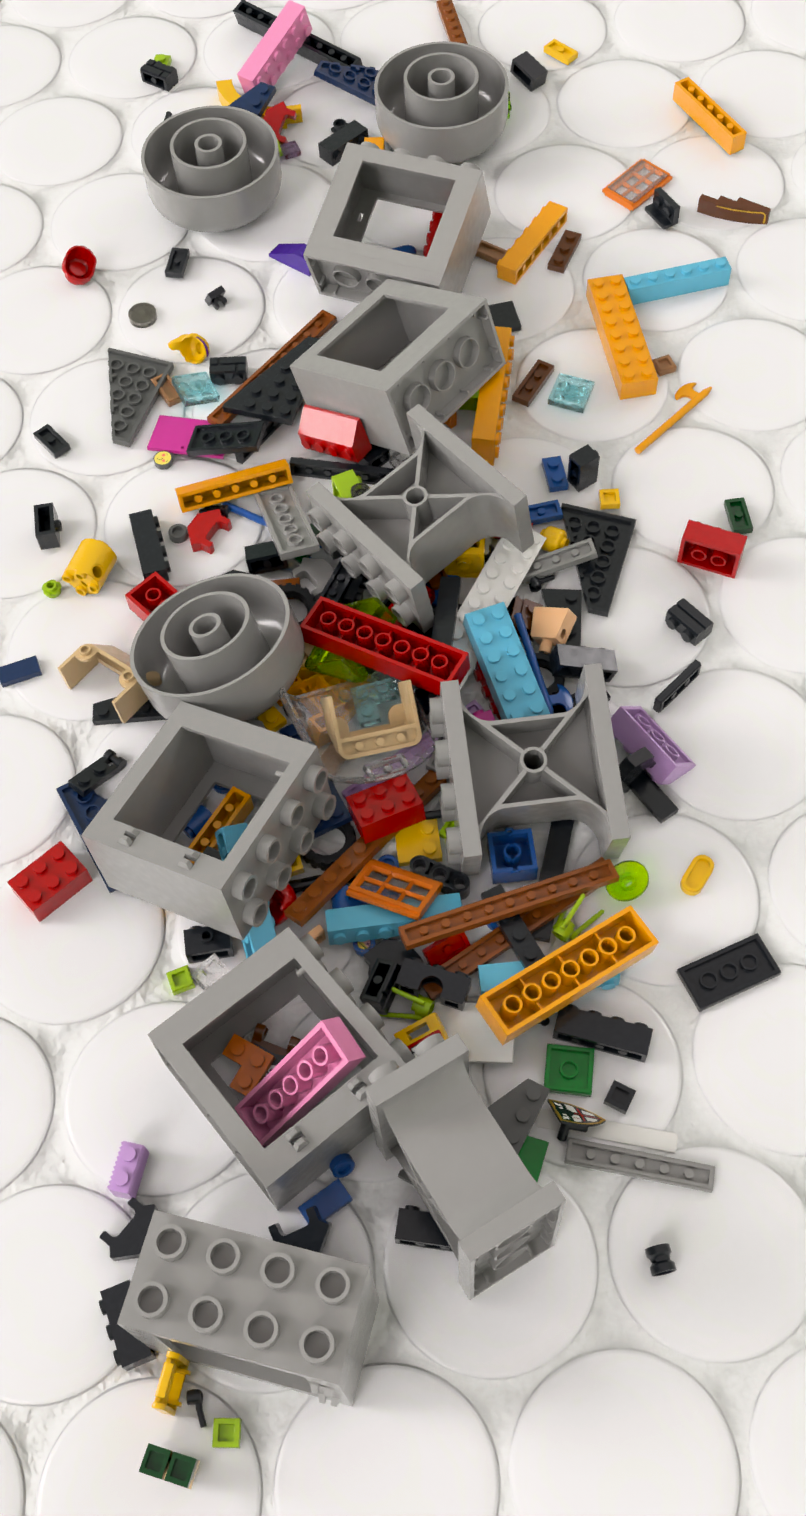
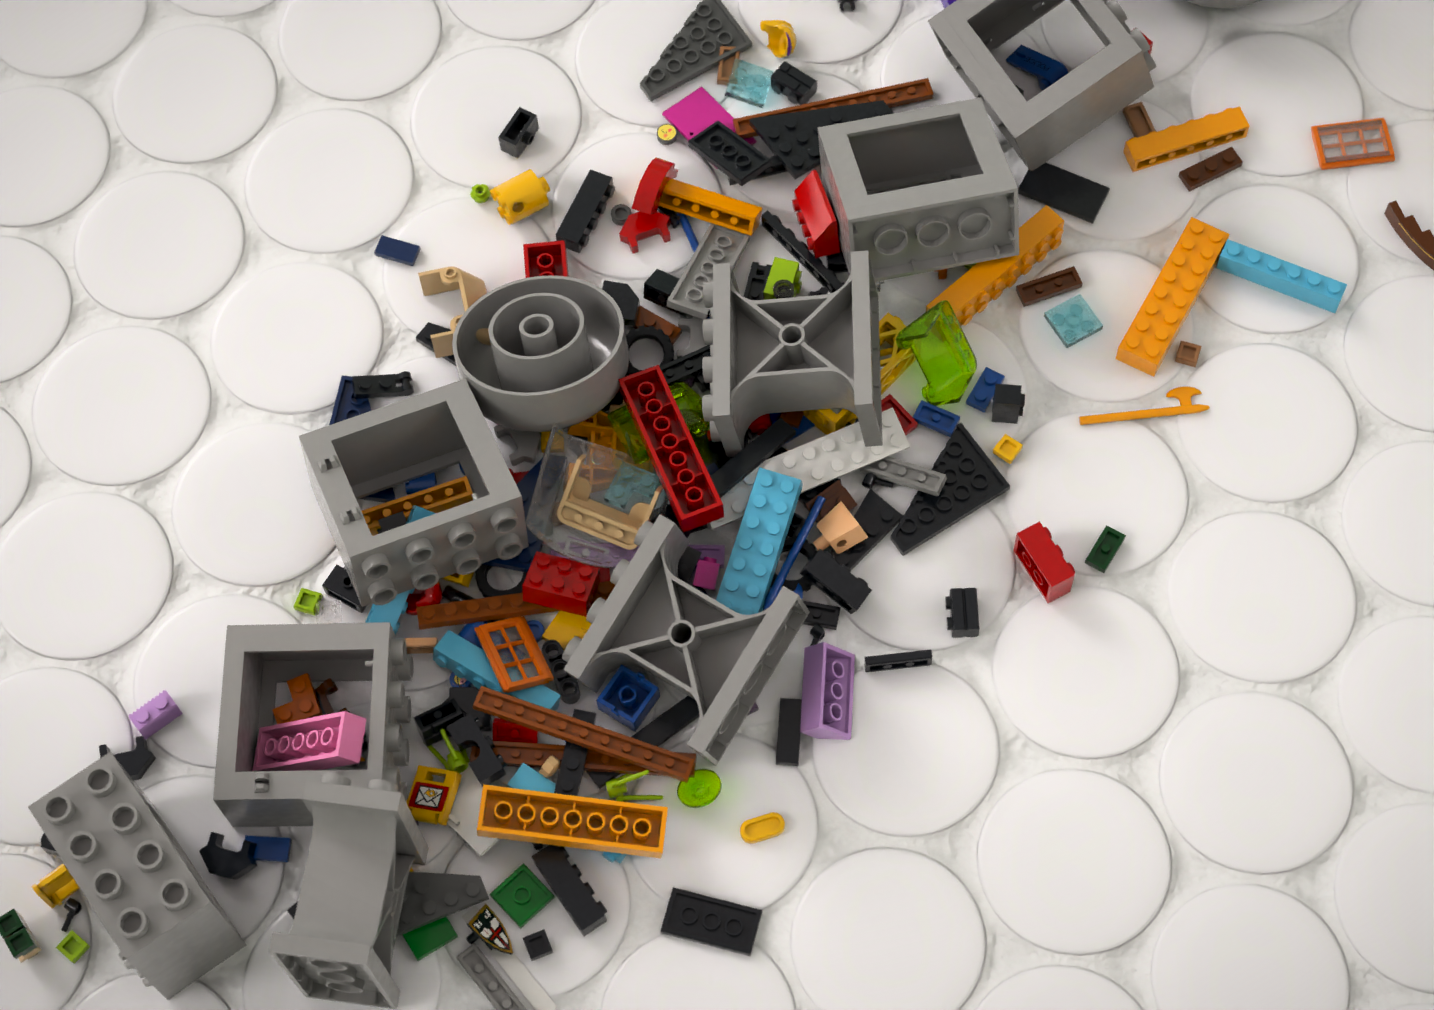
camera: 40 degrees right, 5 degrees up
red brick [7,841,93,922] -> none
black plate [33,424,71,459] -> none
blue tile [329,1153,355,1178] -> none
yellow head [540,526,569,552] -> none
black piece [619,747,656,793] -> none
black bracket [645,187,680,229] -> none
none -> tan tile [539,755,560,778]
none -> red arch [632,157,678,215]
none -> clear neon green windscreen [896,300,977,406]

